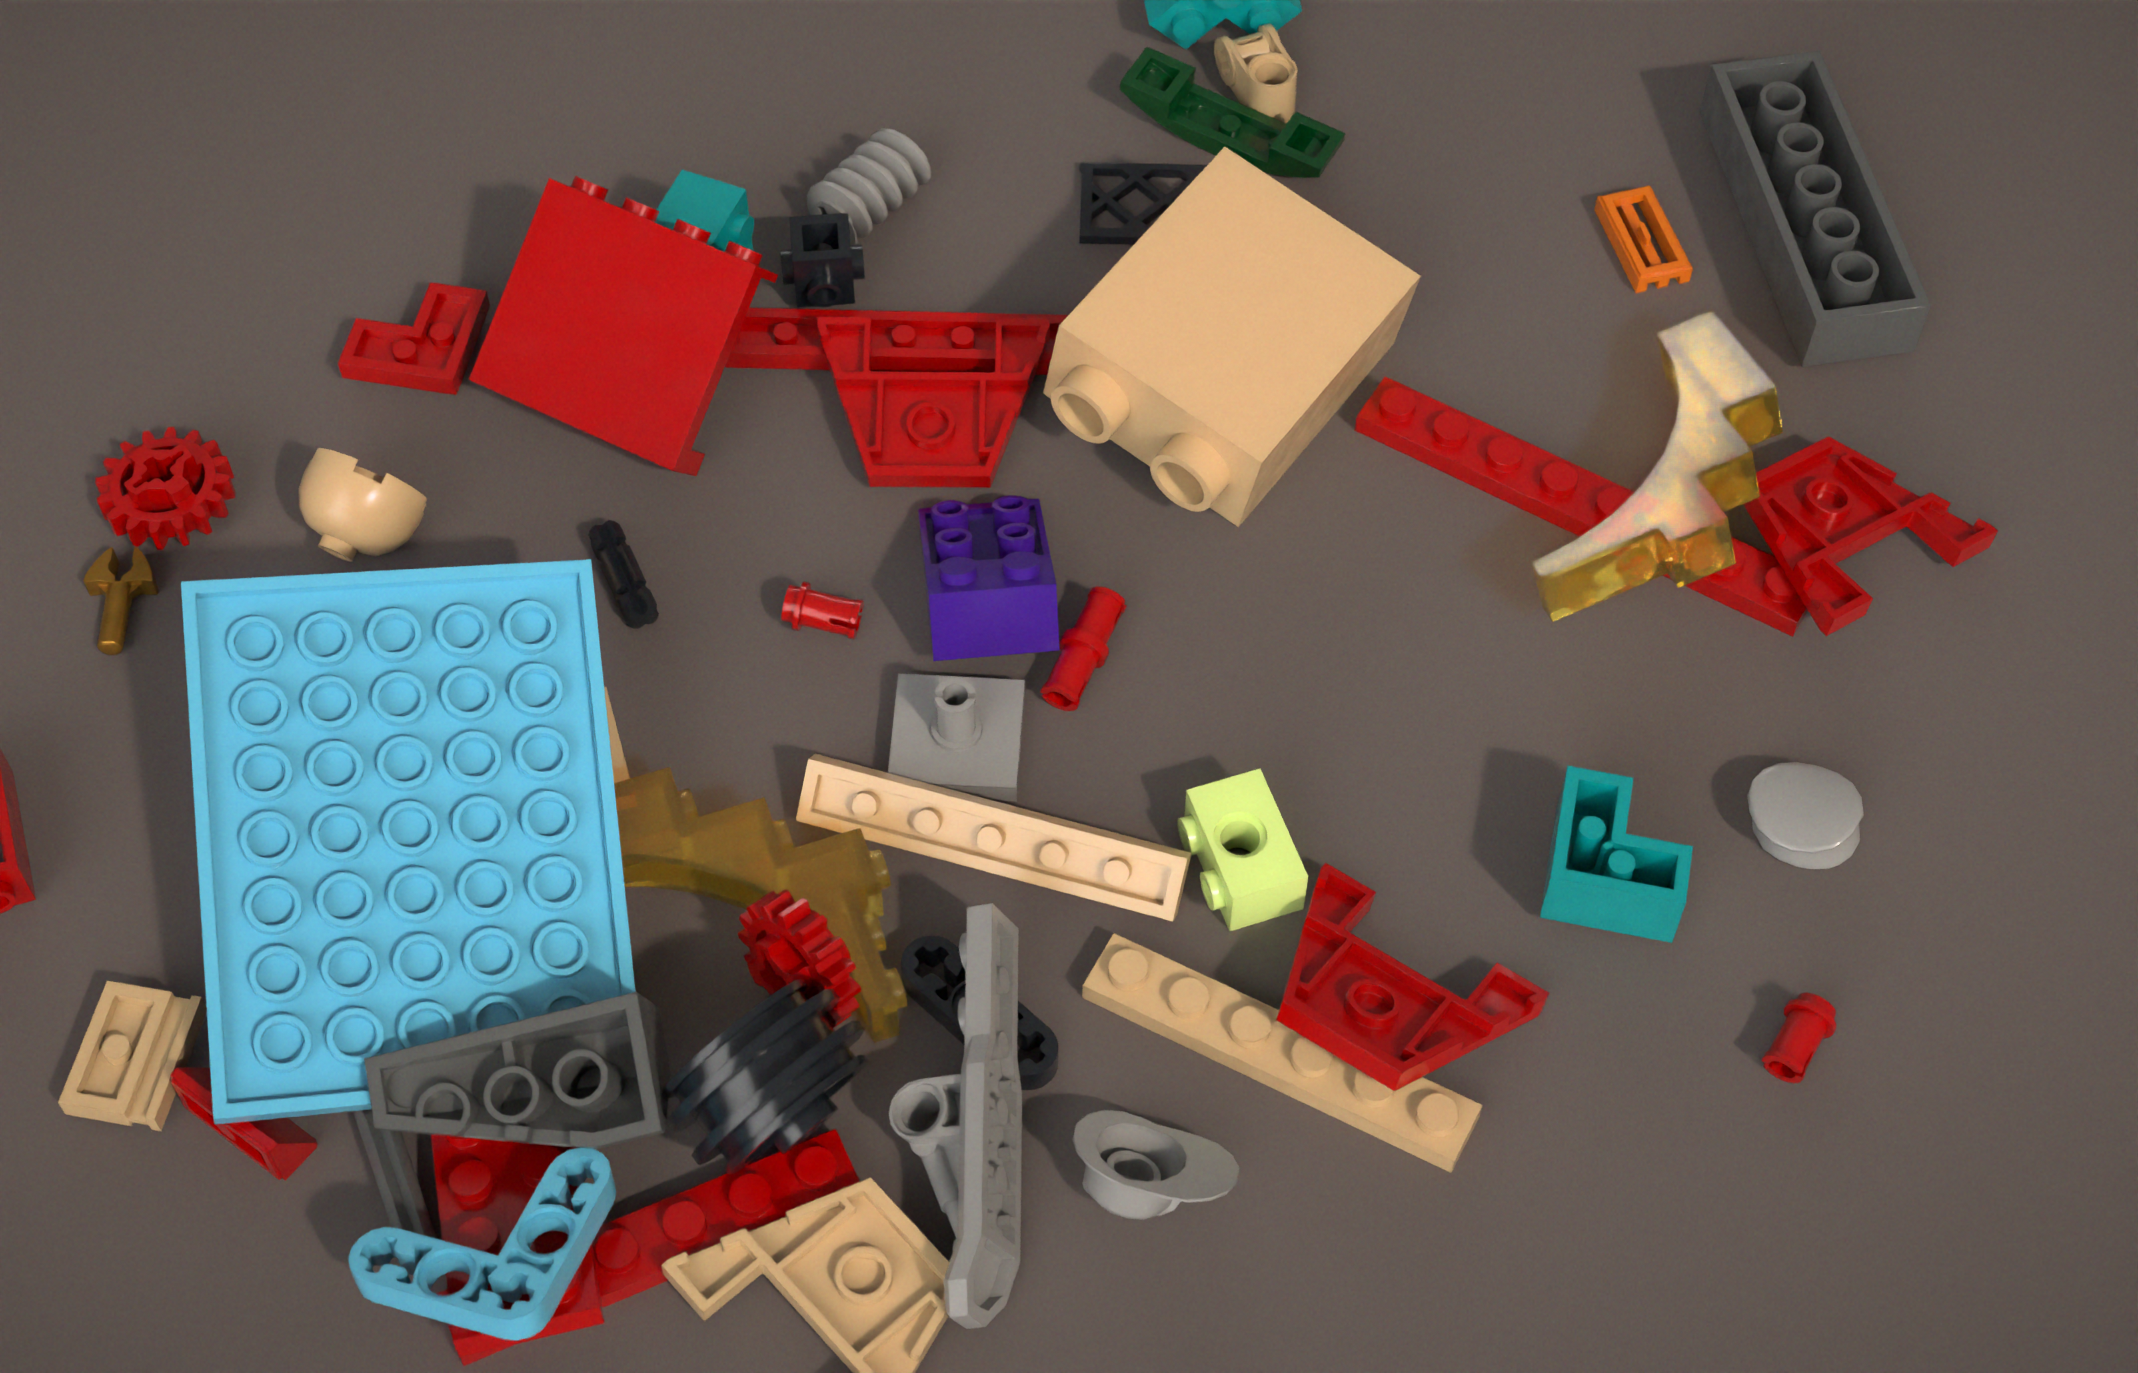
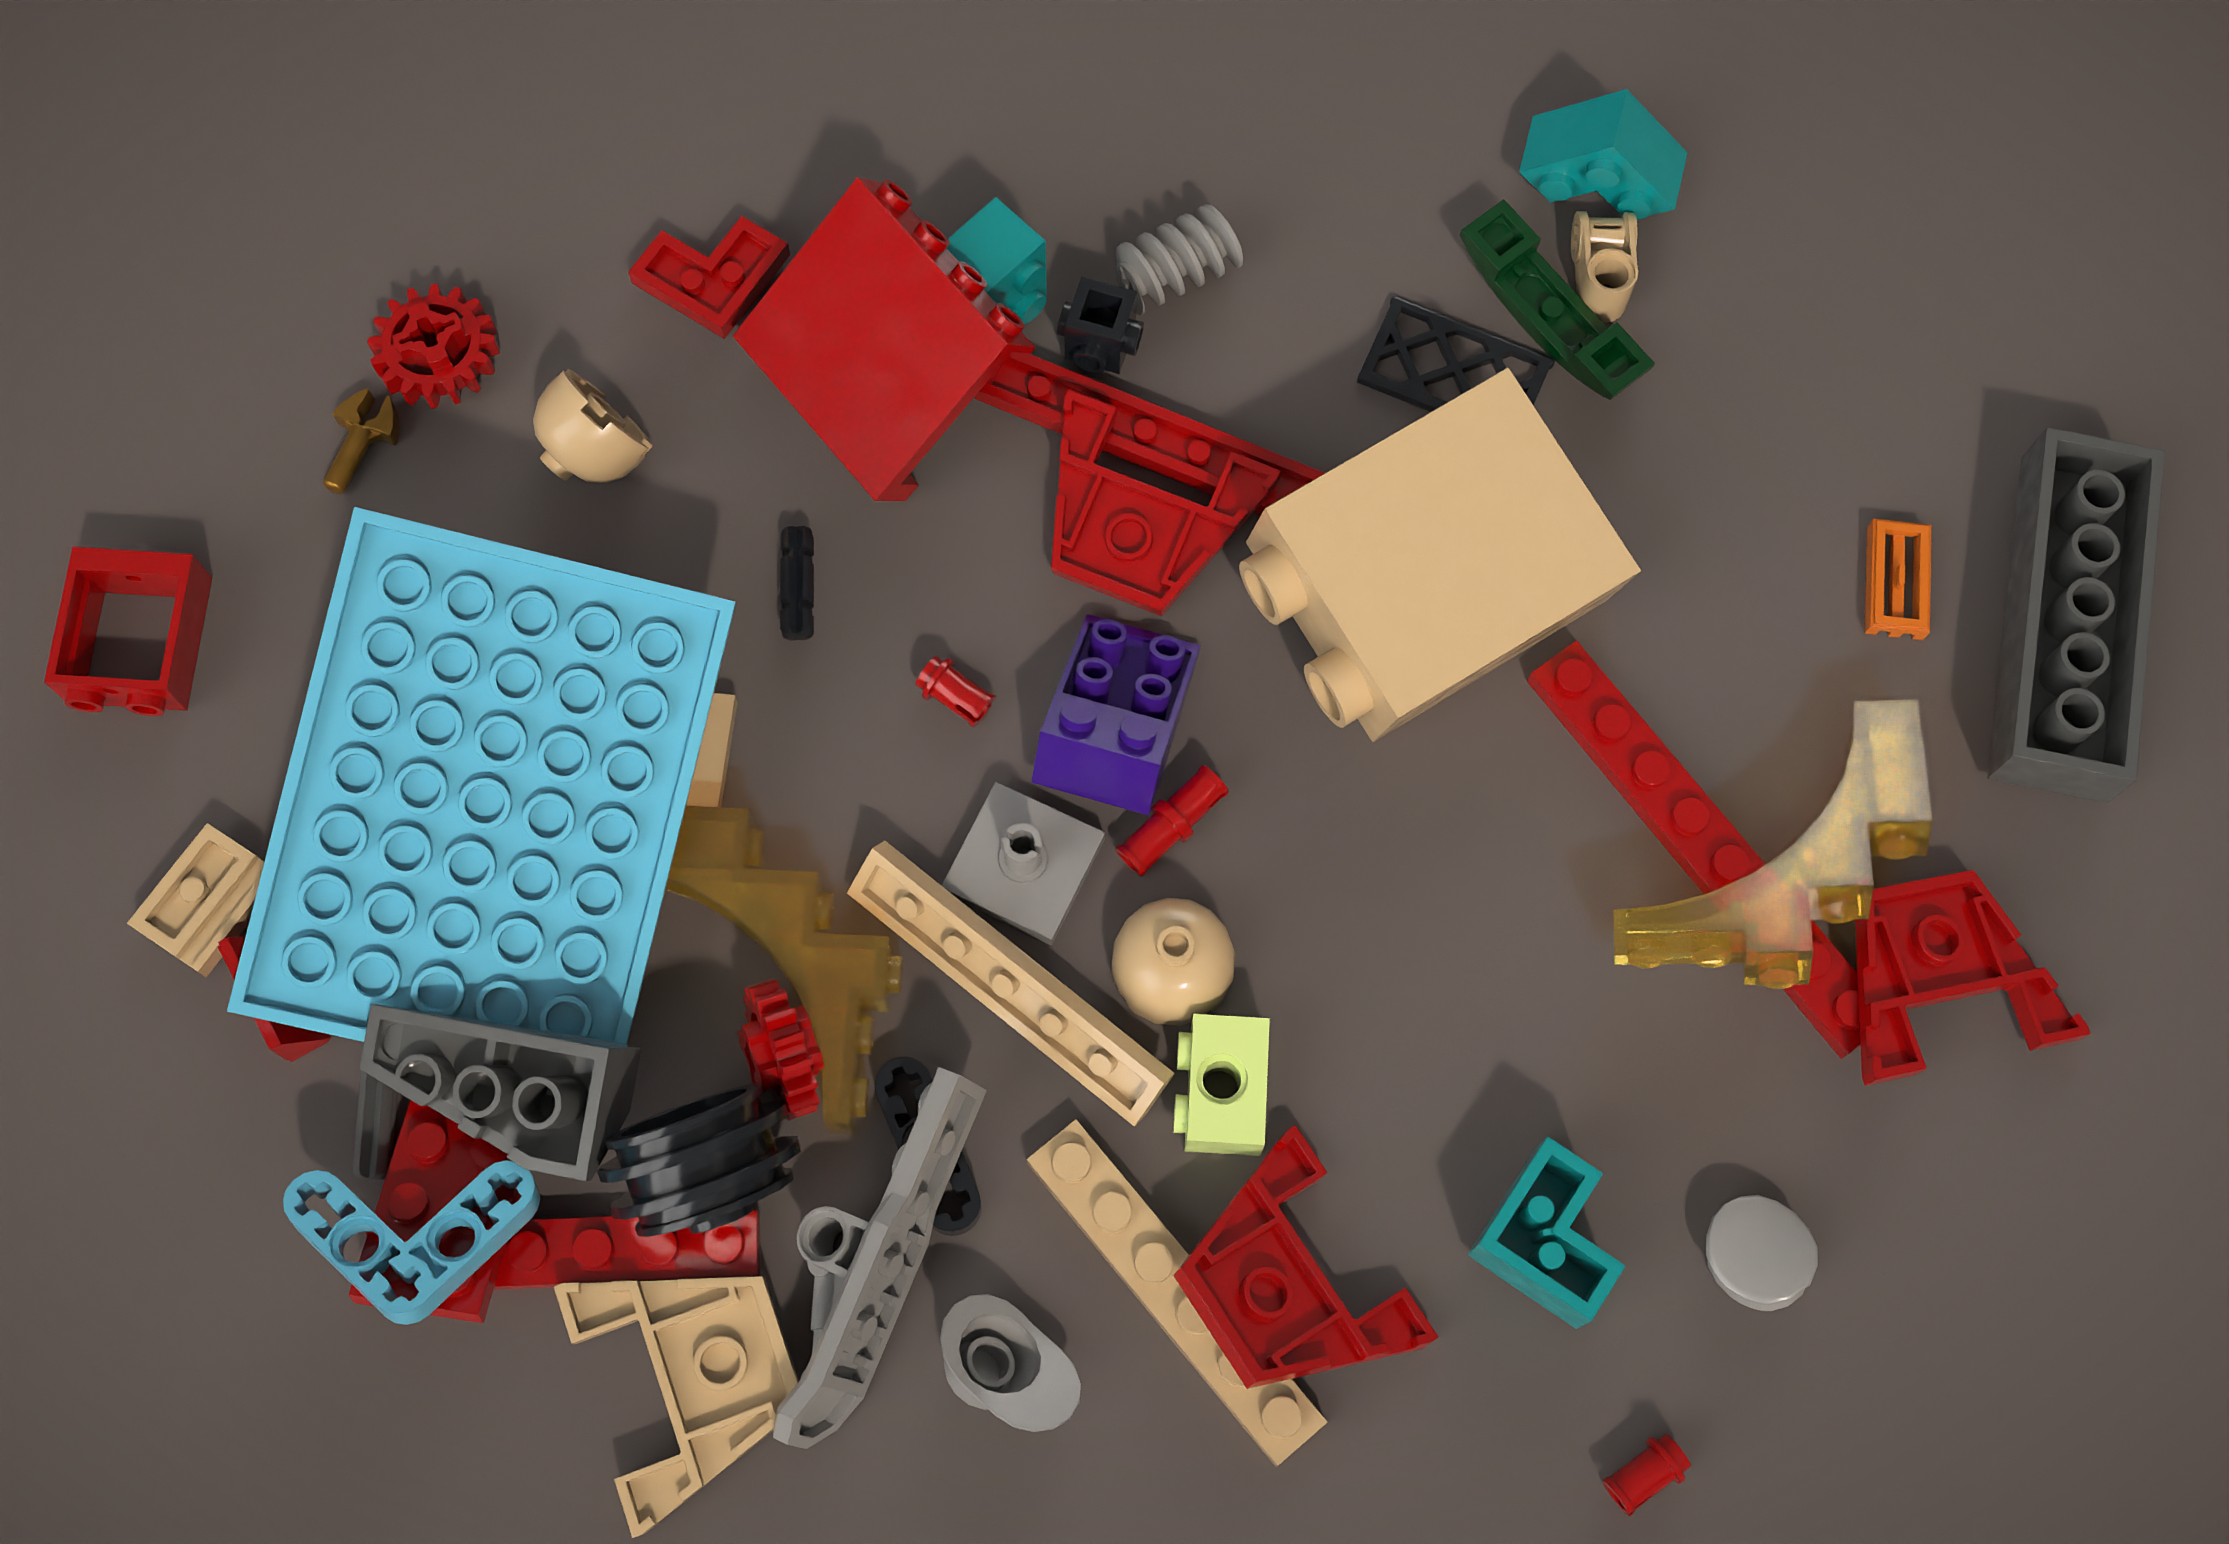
camera: 20 degrees right, 15 degrees up
none -> tan cylinder [1111,898,1235,1026]

